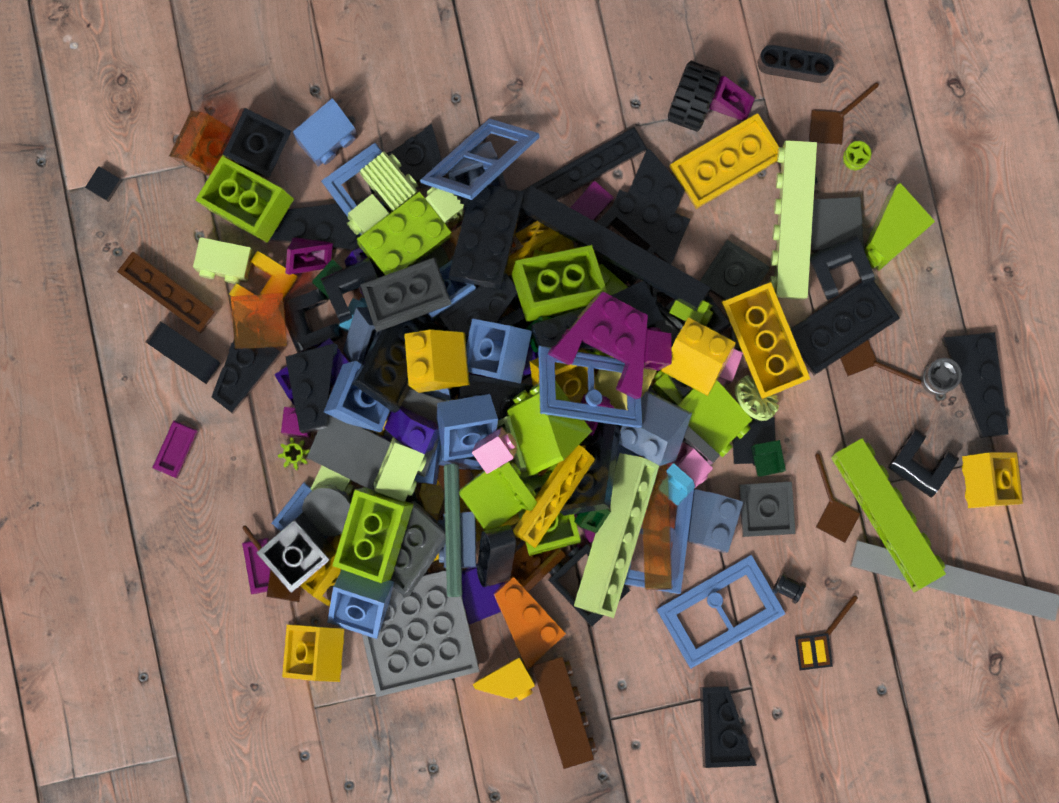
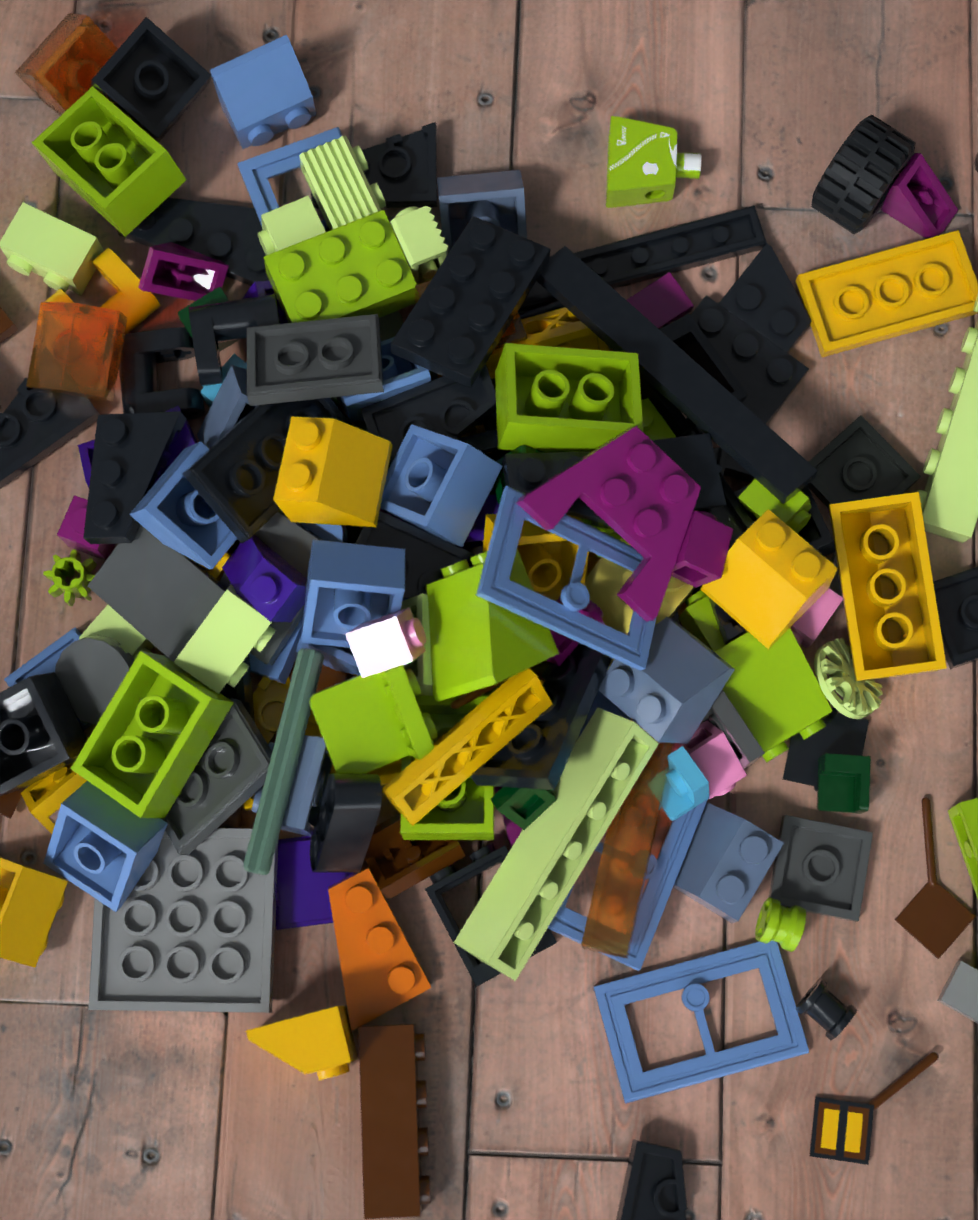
camera: 20 degrees right, 5 degrees down
medium blue door [420,118,540,200] -> none
none -> lime torso [606,116,701,208]
none -> lime wheel [755,897,806,952]

